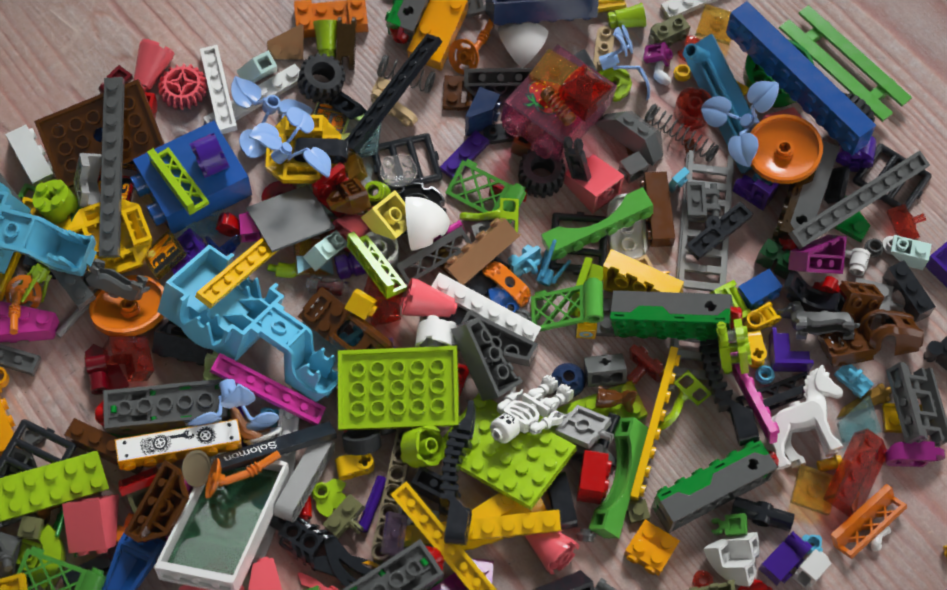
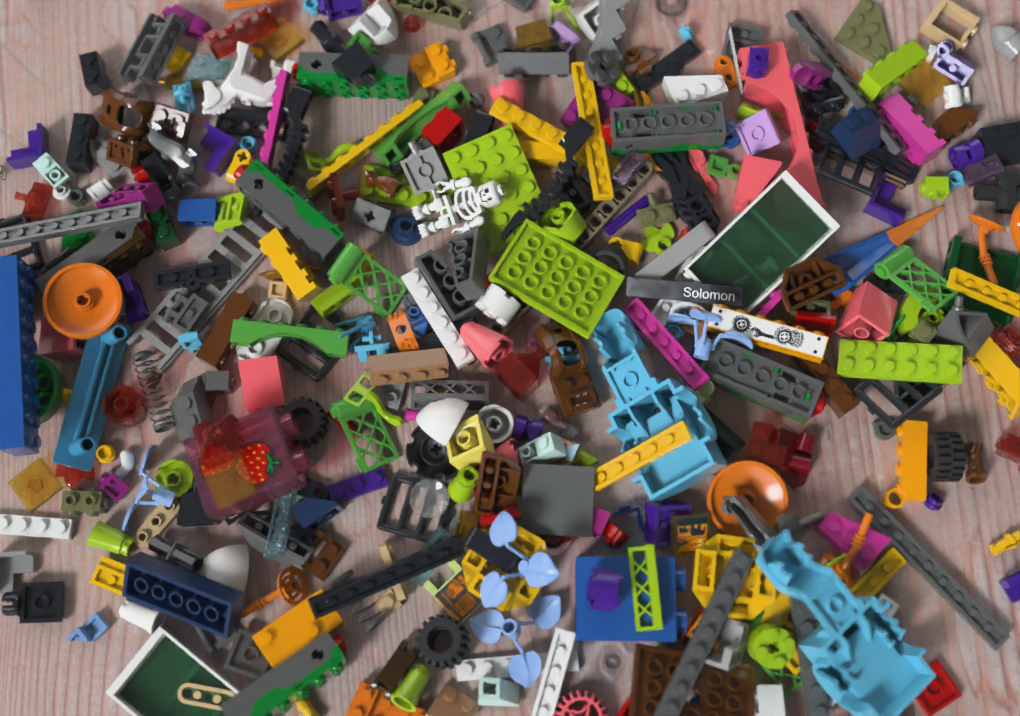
camera: 140 degrees left, 10 degrees up
dark tan piece [182,450,212,487] -> none
orange dish [205,451,281,499] -> none
black slope [329,91,367,120] -> none
yellow brick [345,288,378,320] -> none
lime fence [347,231,407,299] -> none
dark orange piece [540,86,576,126] -> none
black hinge [563,136,591,181] -> none
light blue plant [701,81,779,167] -> none
lime piece [717,318,752,374] -> none
yellow piece [743,302,782,332] -> none
none -> black piece [148,534,204,573]
none -> clear light blue plate [263,485,298,560]
none -> black torso [331,41,377,87]

